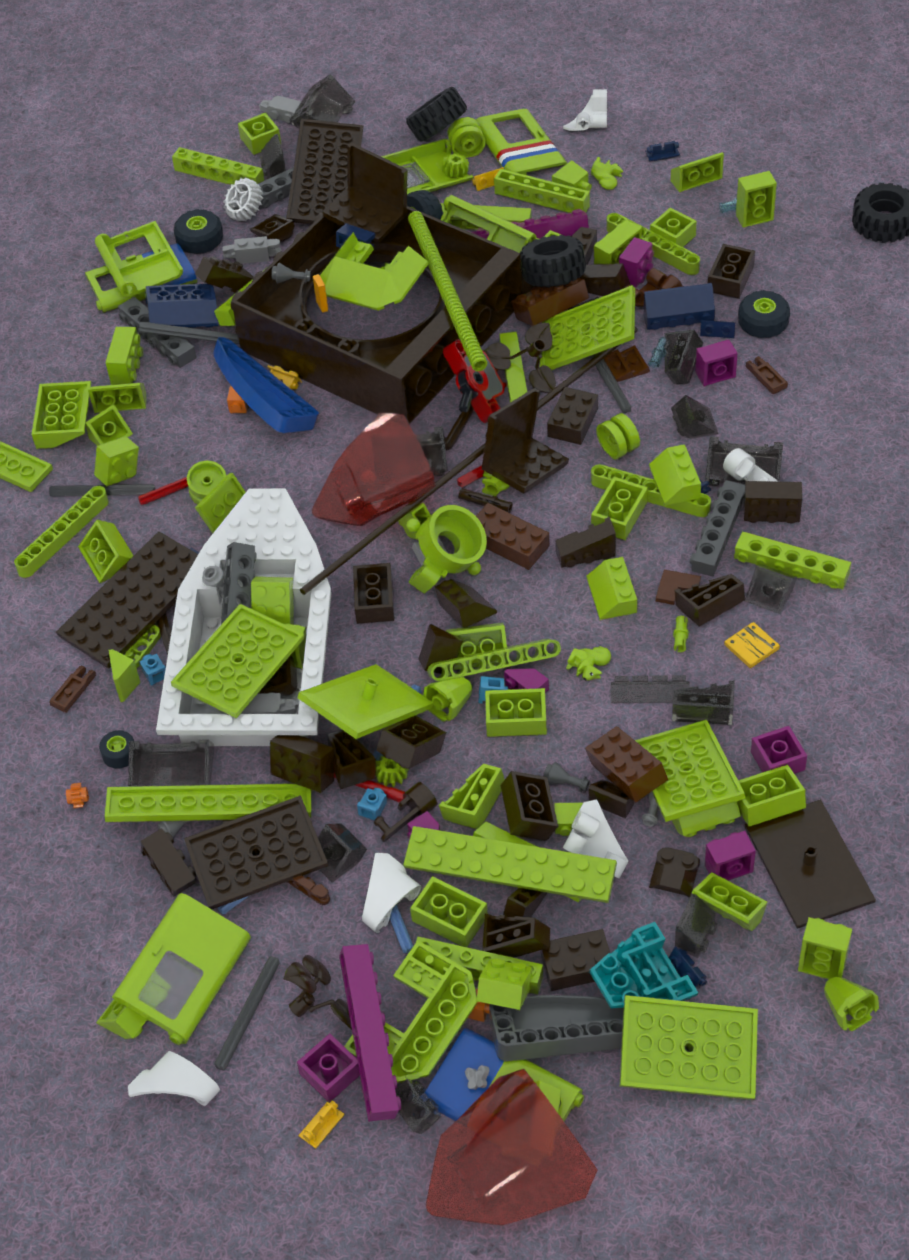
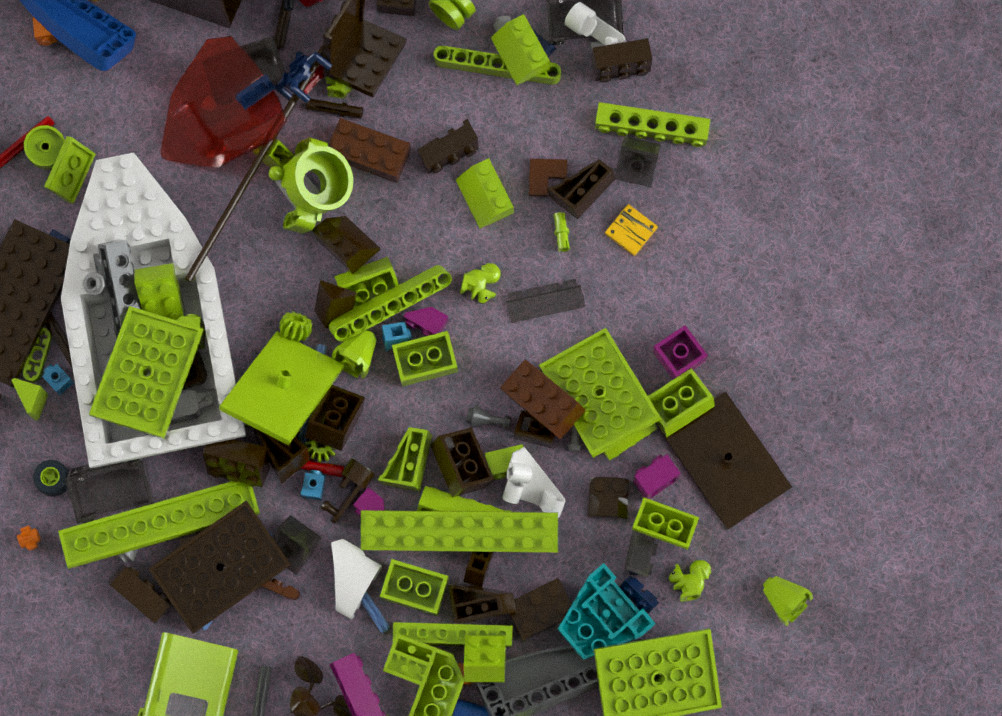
camera: 15 degrees left, 25 degrees up
dark brown brick [353,563,395,624] -> none
lime brick [591,477,648,540] -> none
clear smoke wedge [672,680,735,725] -> none
dark grey brick [690,480,745,577] -> none
lime brick [798,917,852,979] -> none
none -> dark blue hinge [235,74,276,110]
none -> dark blue plate [275,51,332,103]
none -> lime gear [279,311,312,342]
none -> lime animal [668,560,711,602]

